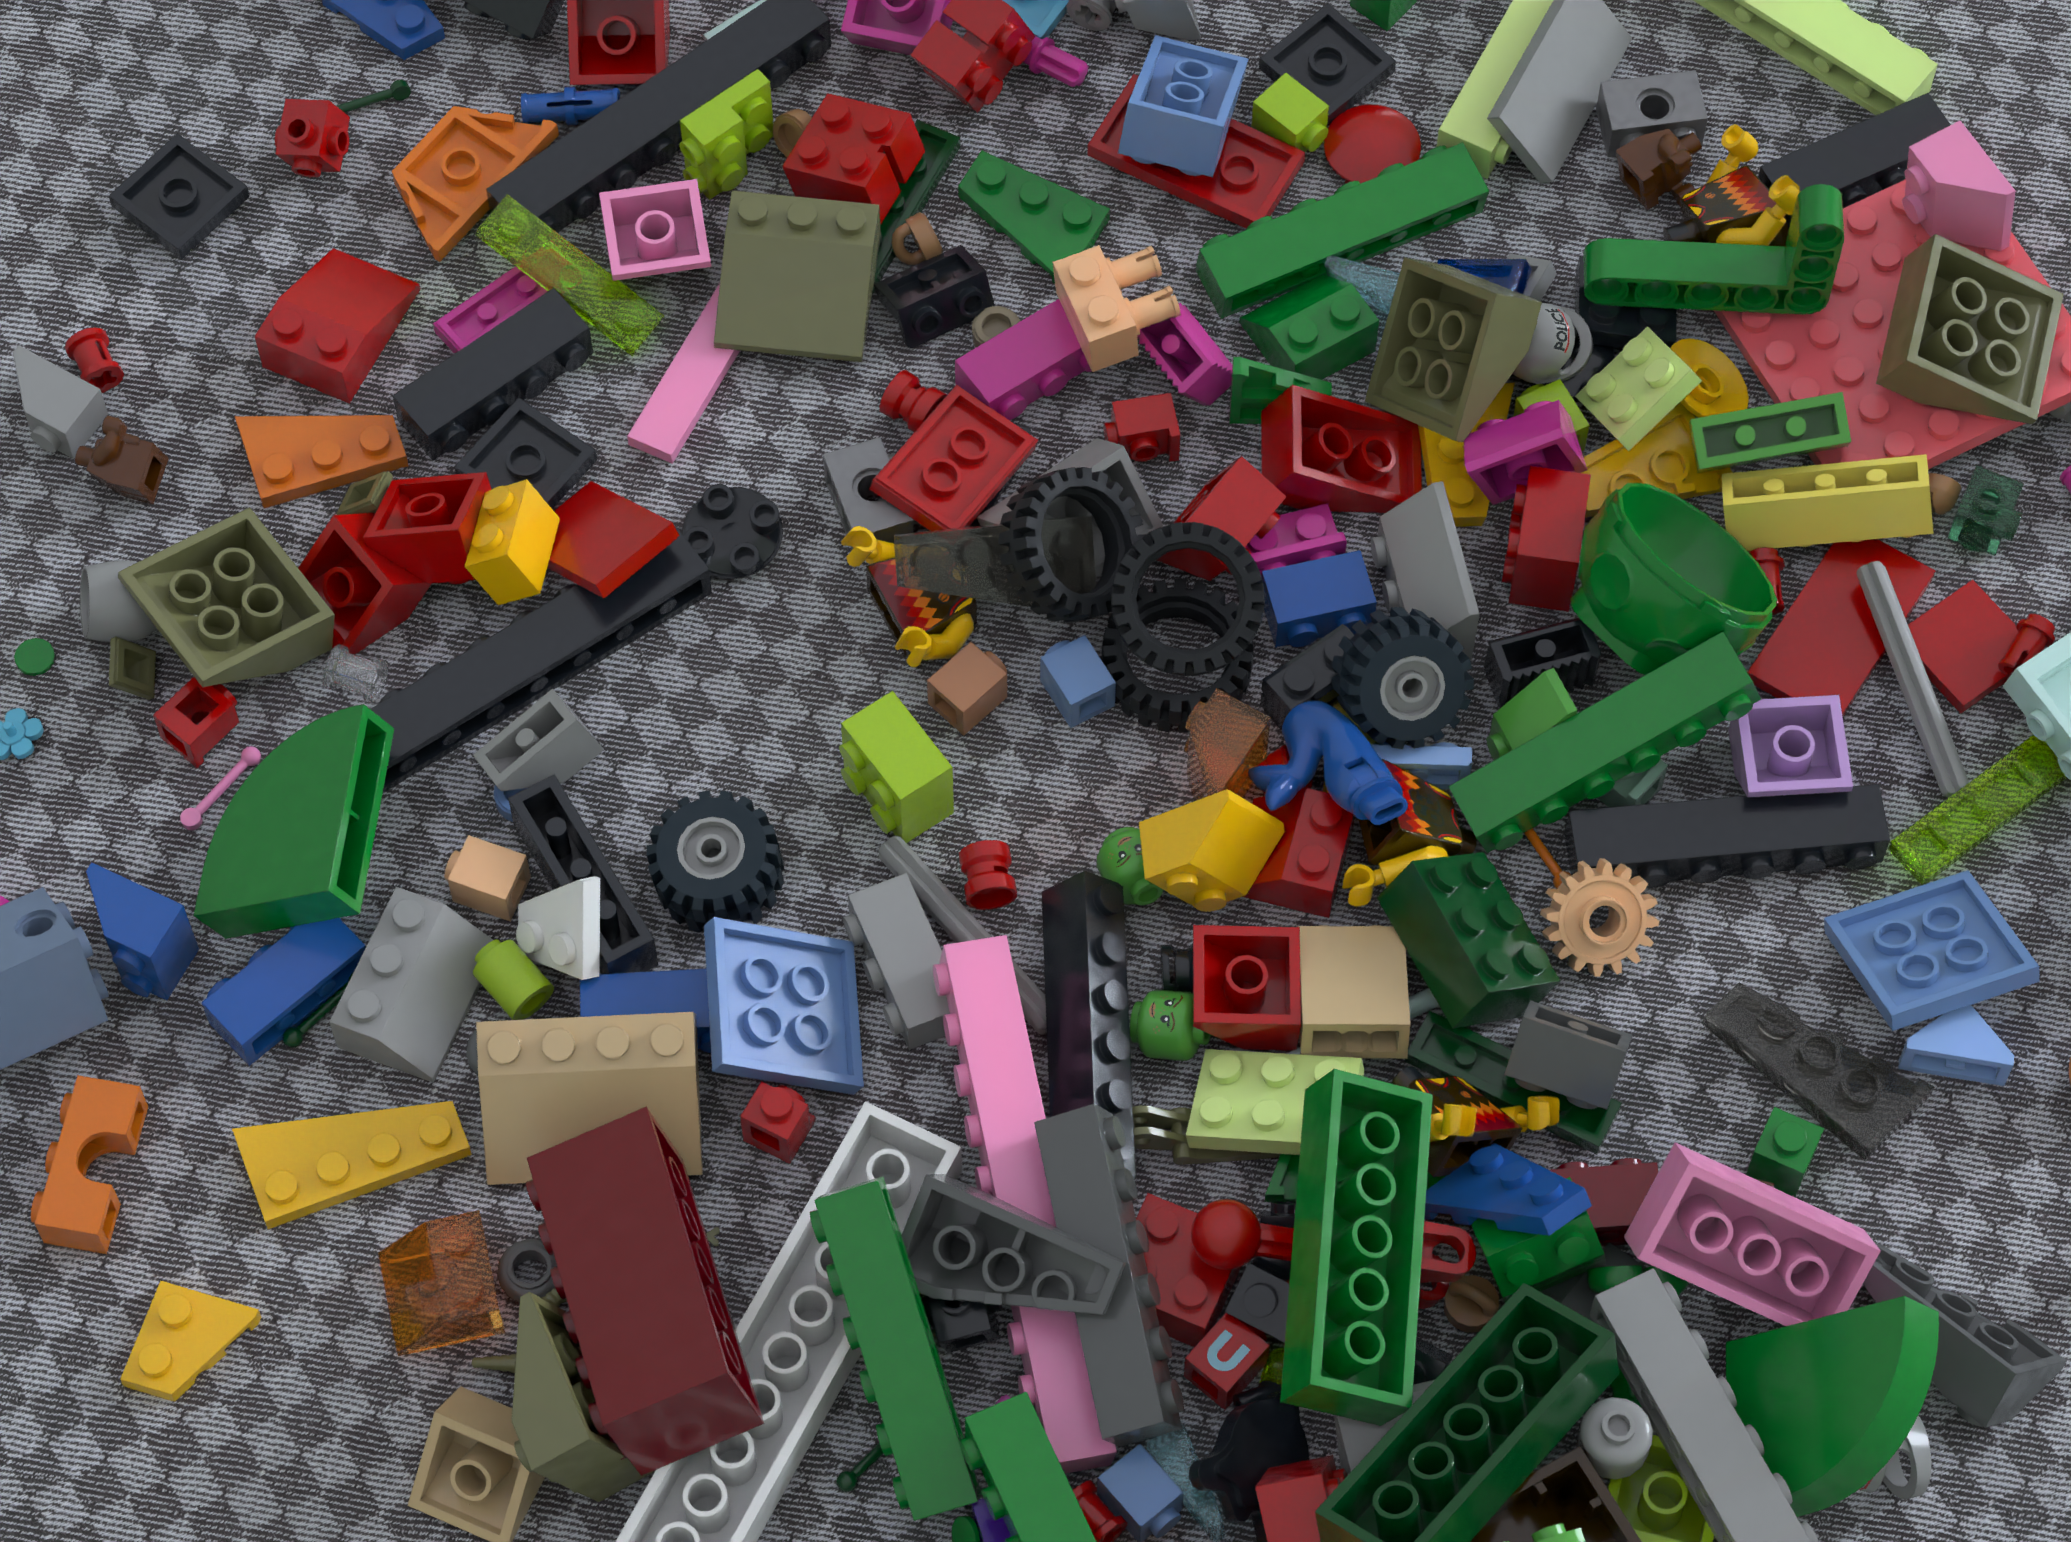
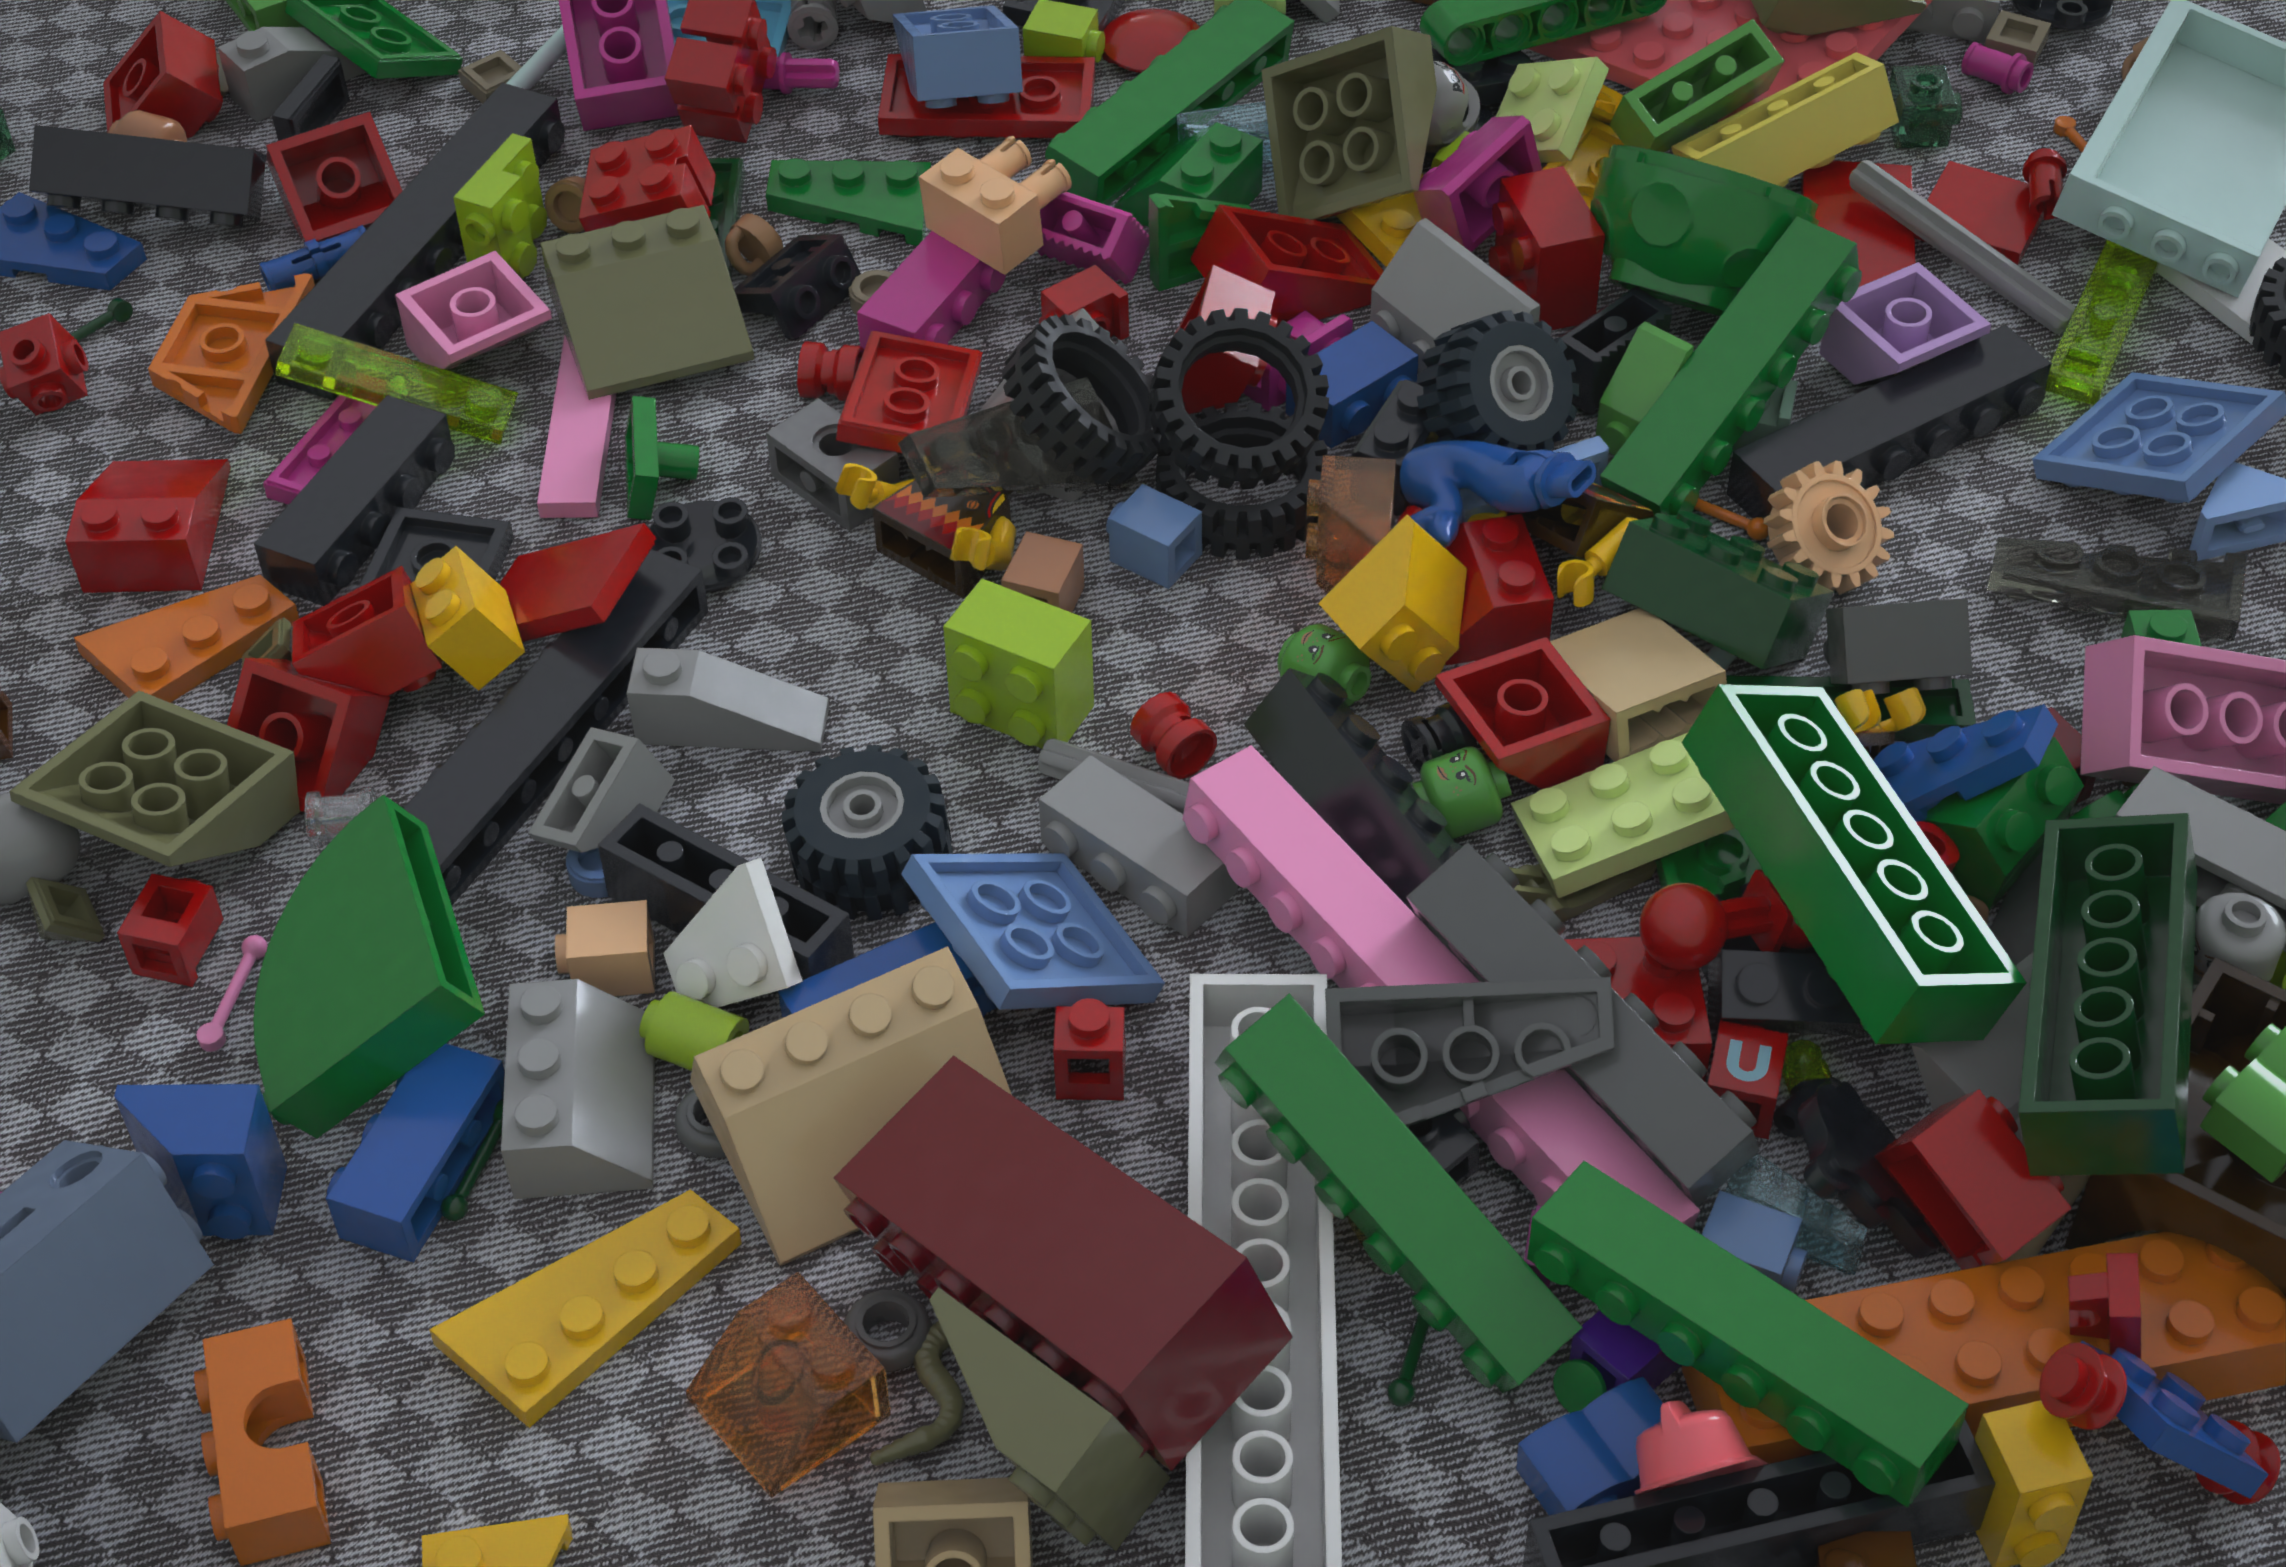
camera: 25 degrees left, 15 degrees down
none -> green tile [624,396,699,520]
none -> light grey slope [627,648,829,752]

